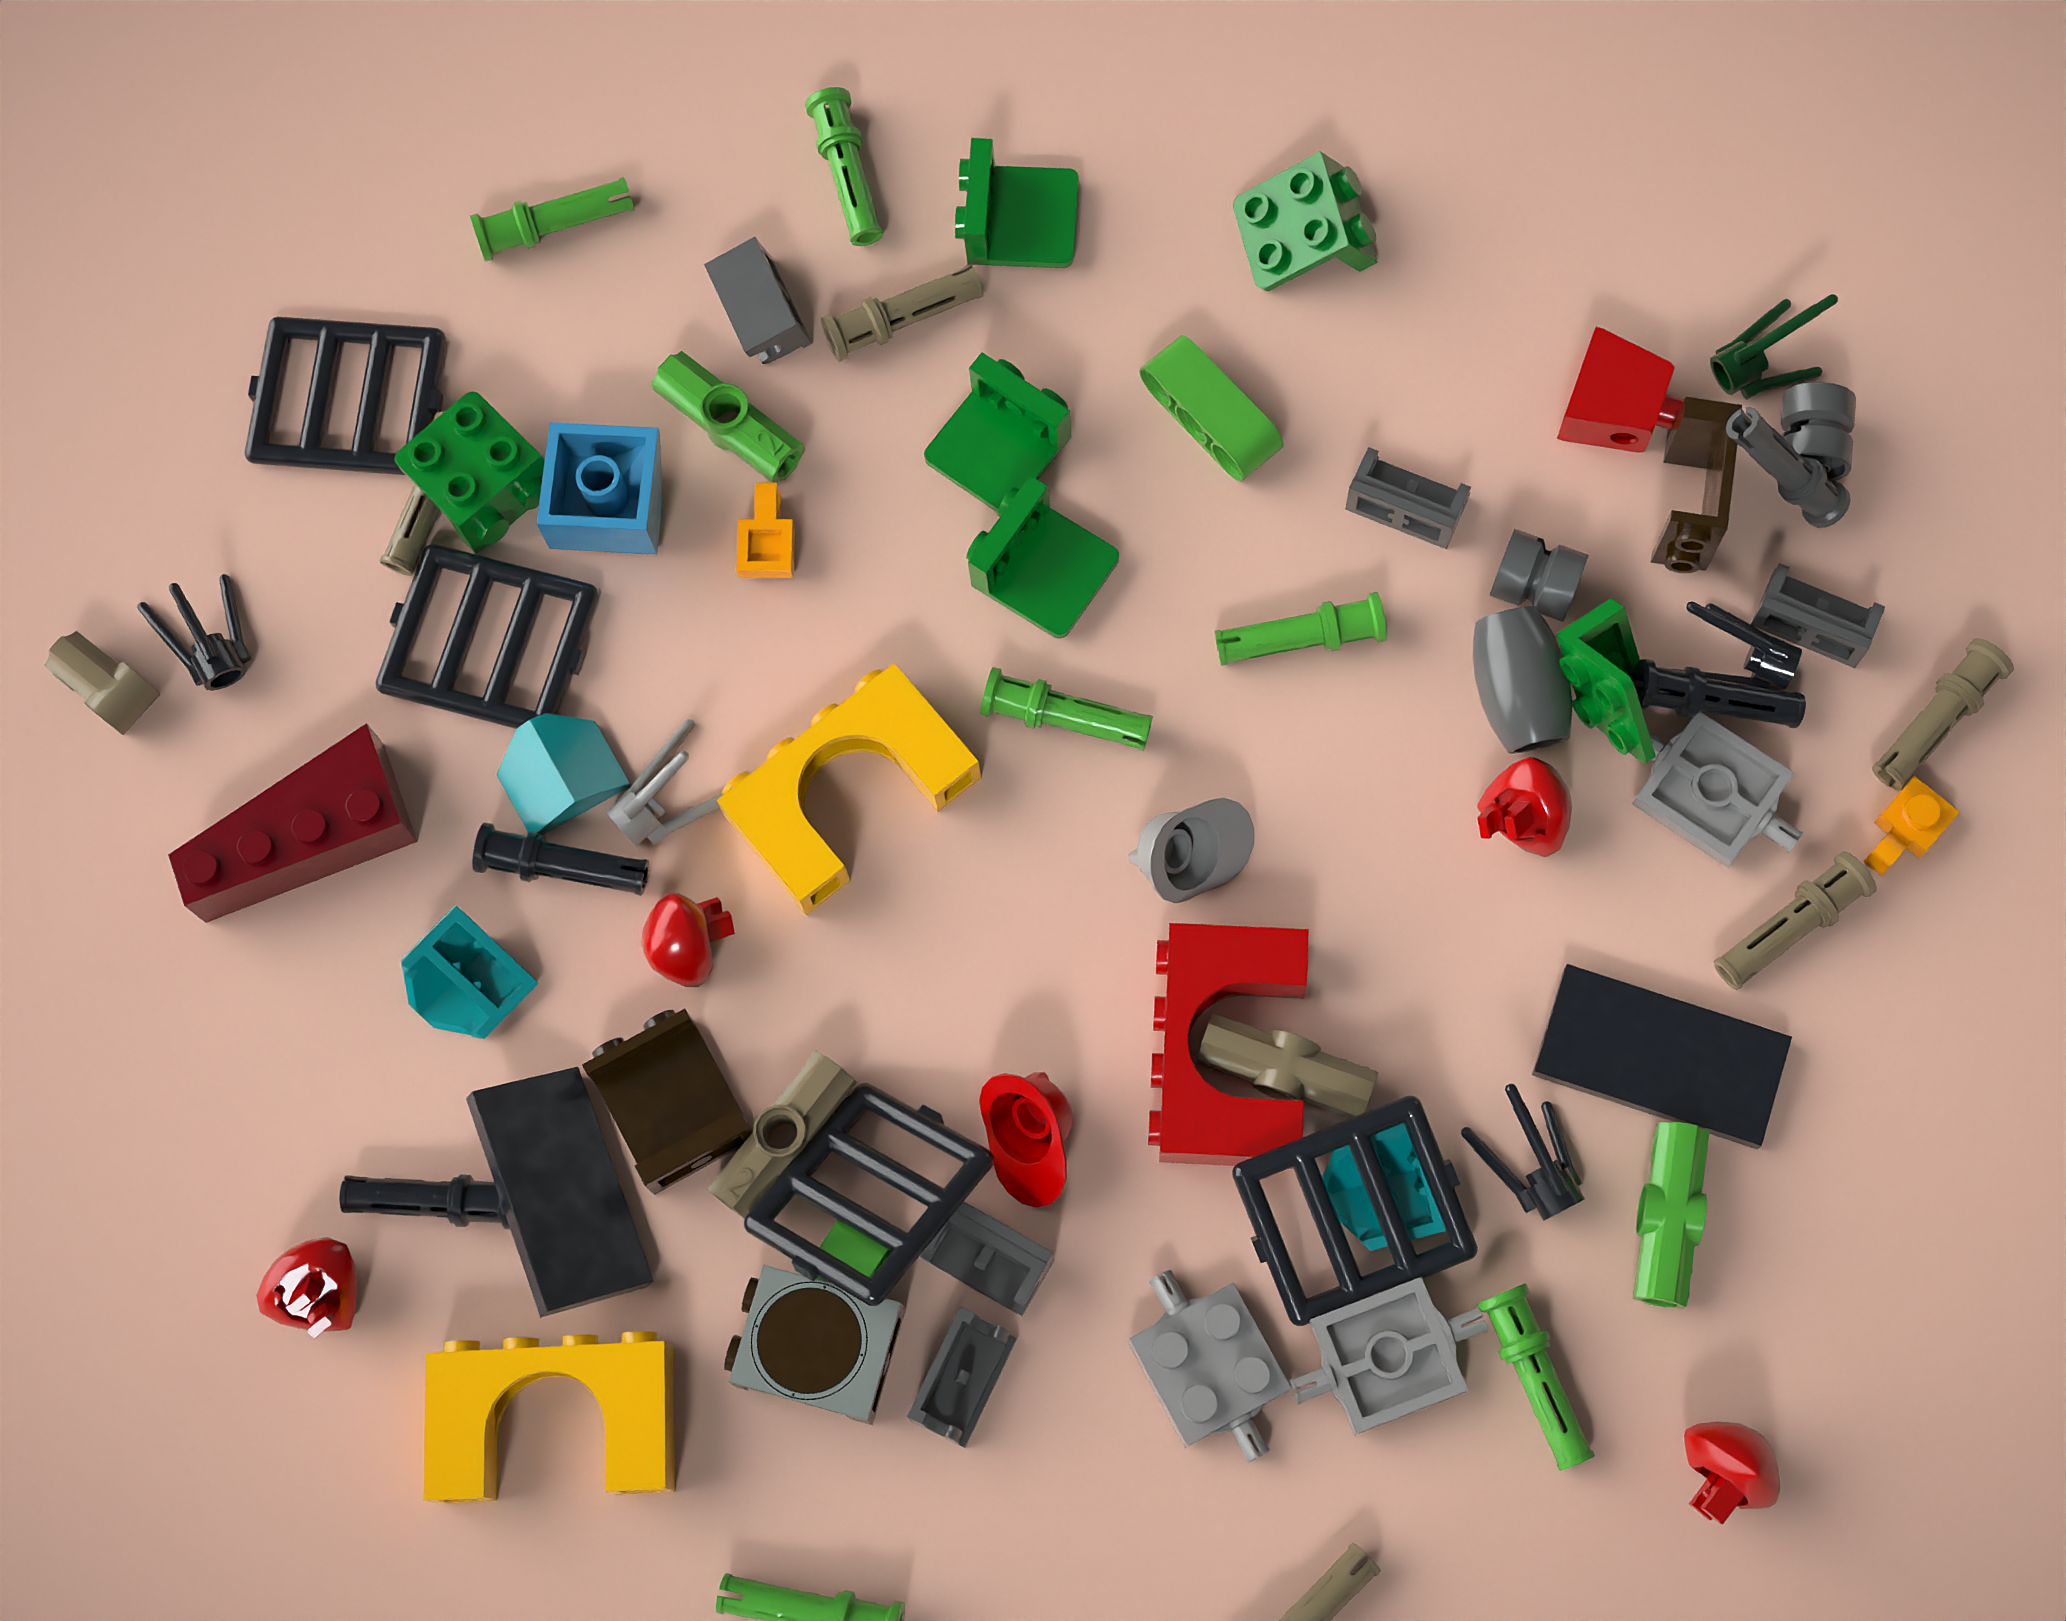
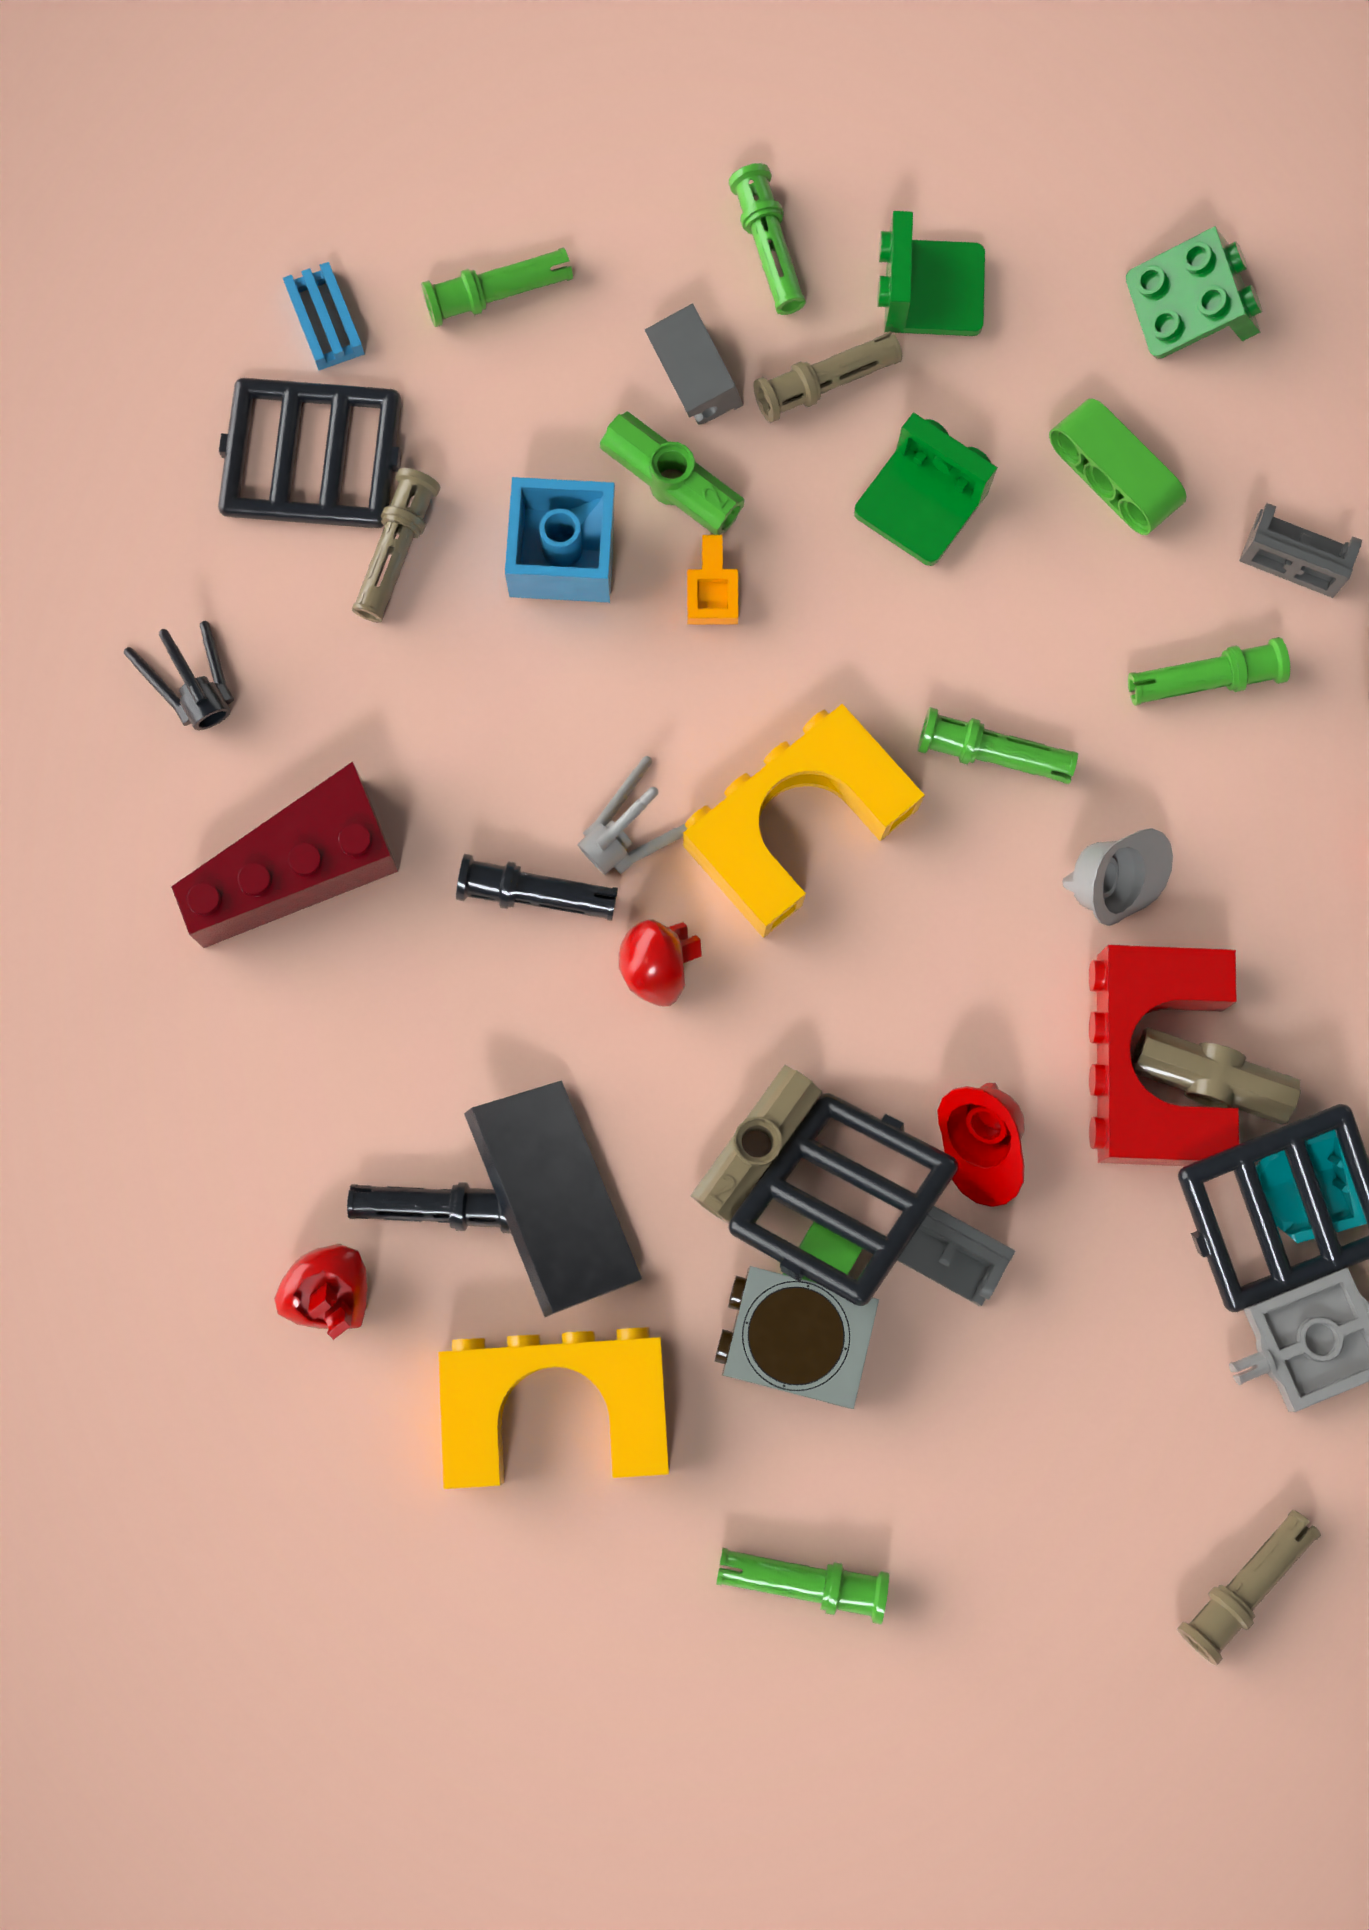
camera: 10 degrees left, 5 degrees up
dark tan piece [44,631,161,735] -> none
black bar [375,544,598,729] -> none
green bracket [395,391,545,555] -> none
teal slope [400,904,539,1039] -> none
teal slope [497,713,631,836] -> none
dark brown panel [582,1009,753,1195] -> none
dark grey hinge [907,1306,1017,1448] -> none
green bracket [966,475,1119,639] -> none
light grey plate [1128,1270,1292,1463] -> none
none -> dark azure tile [283,262,365,371]

